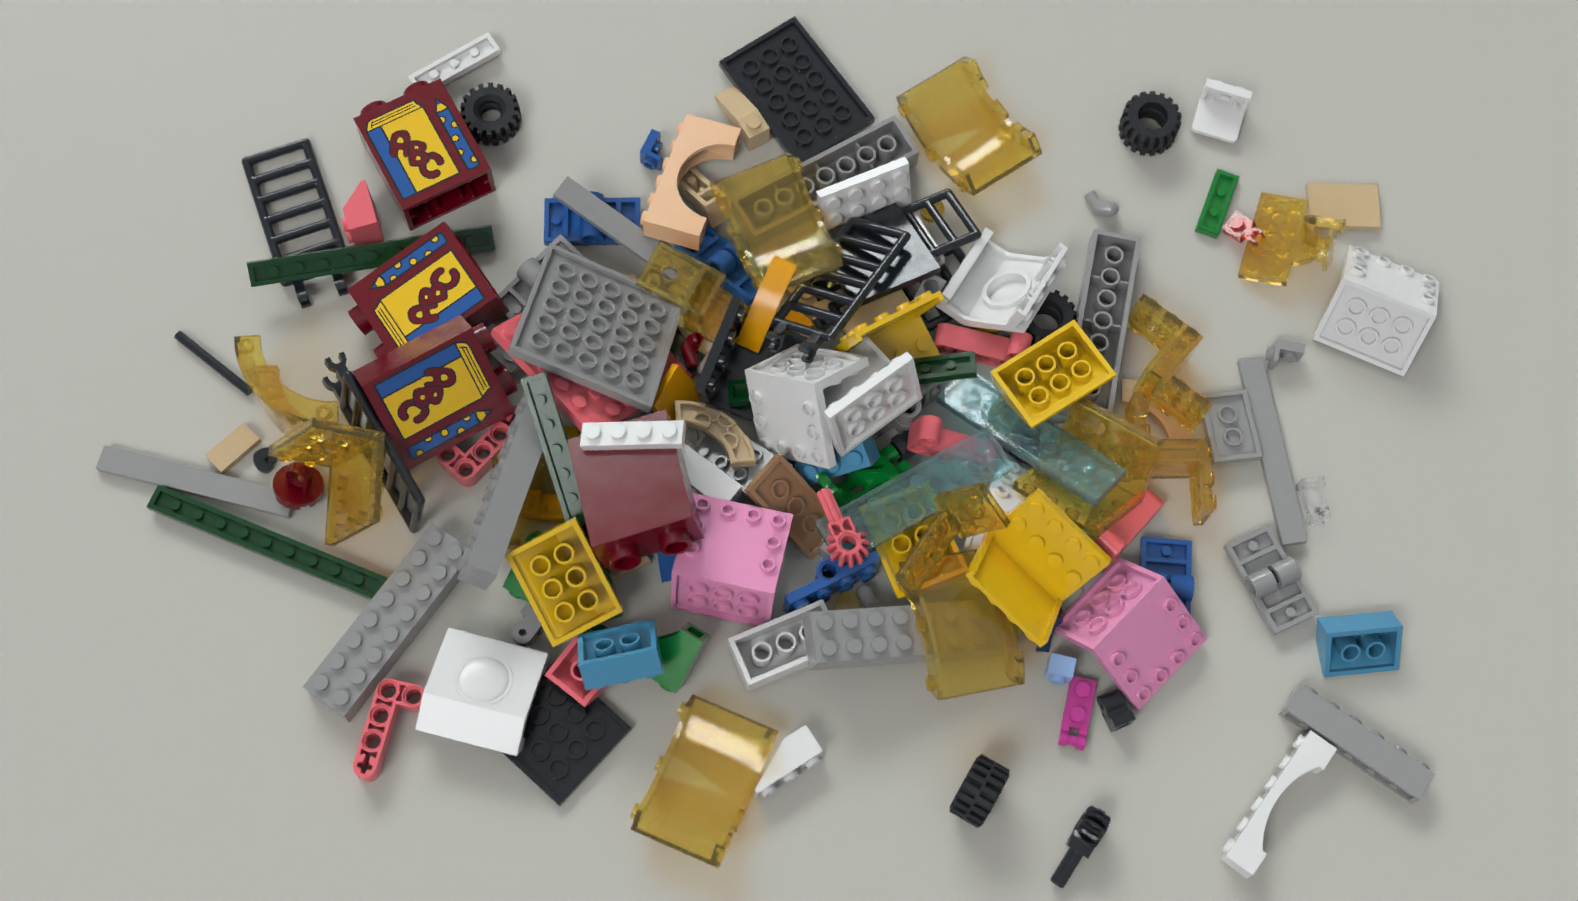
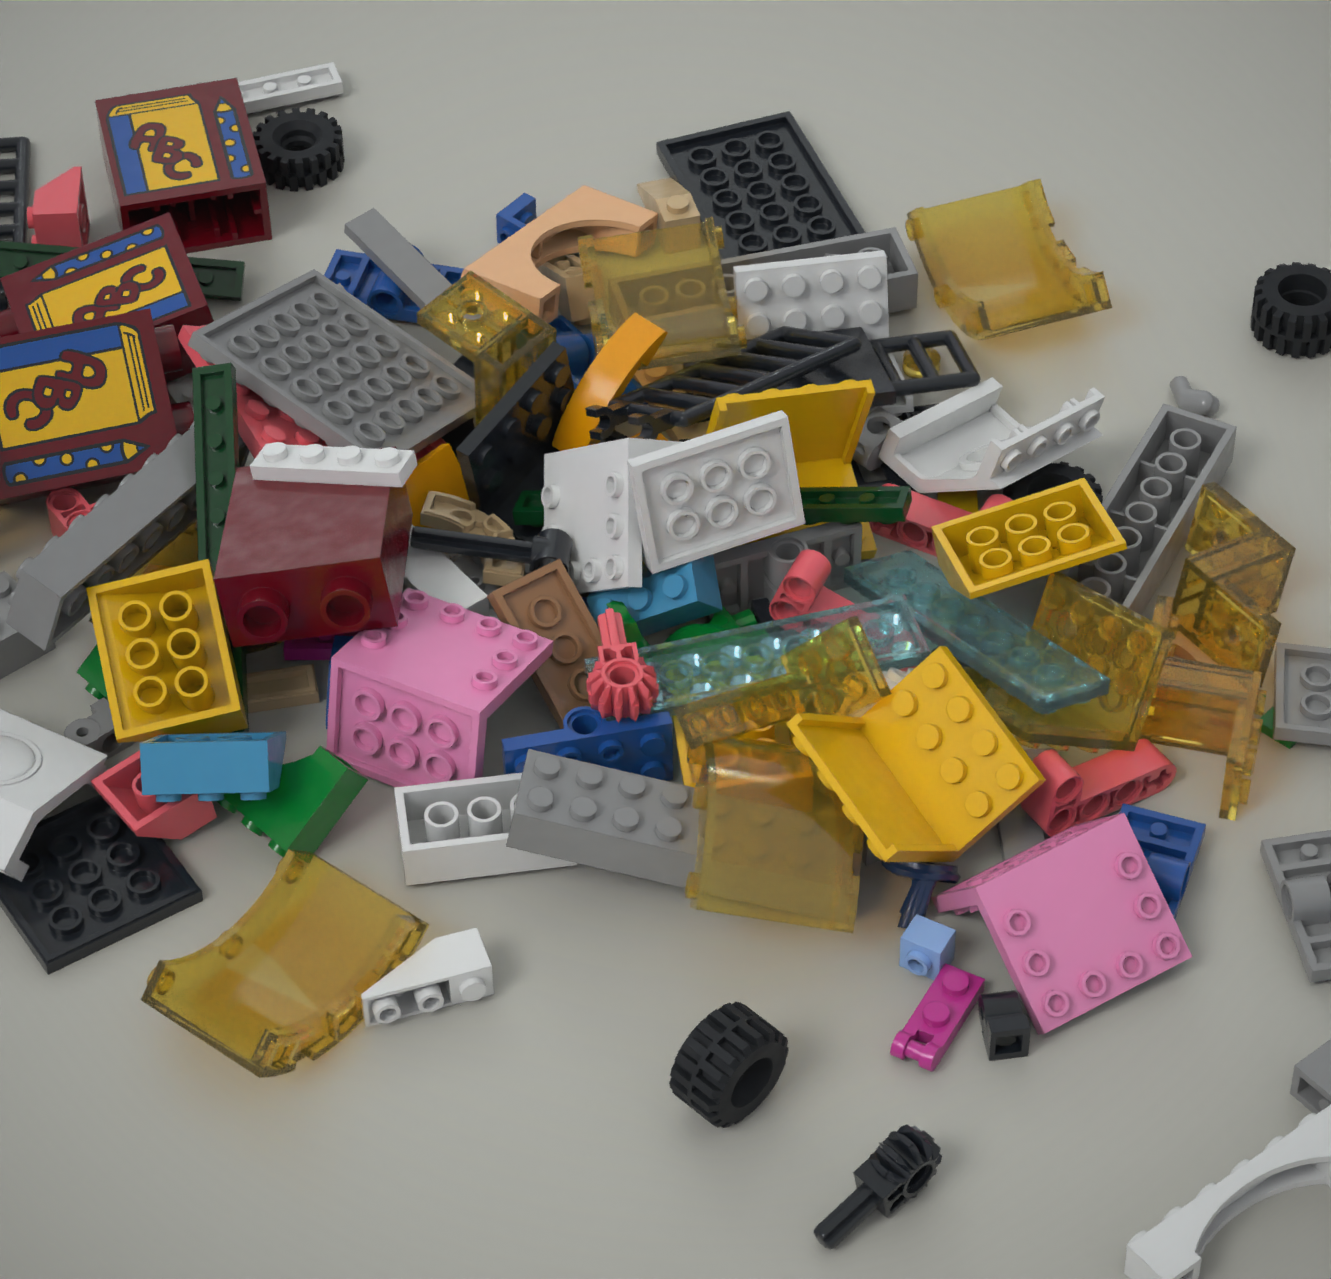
camera: 20 degrees right, 25 degrees down
none -> black axle [410,526,572,572]

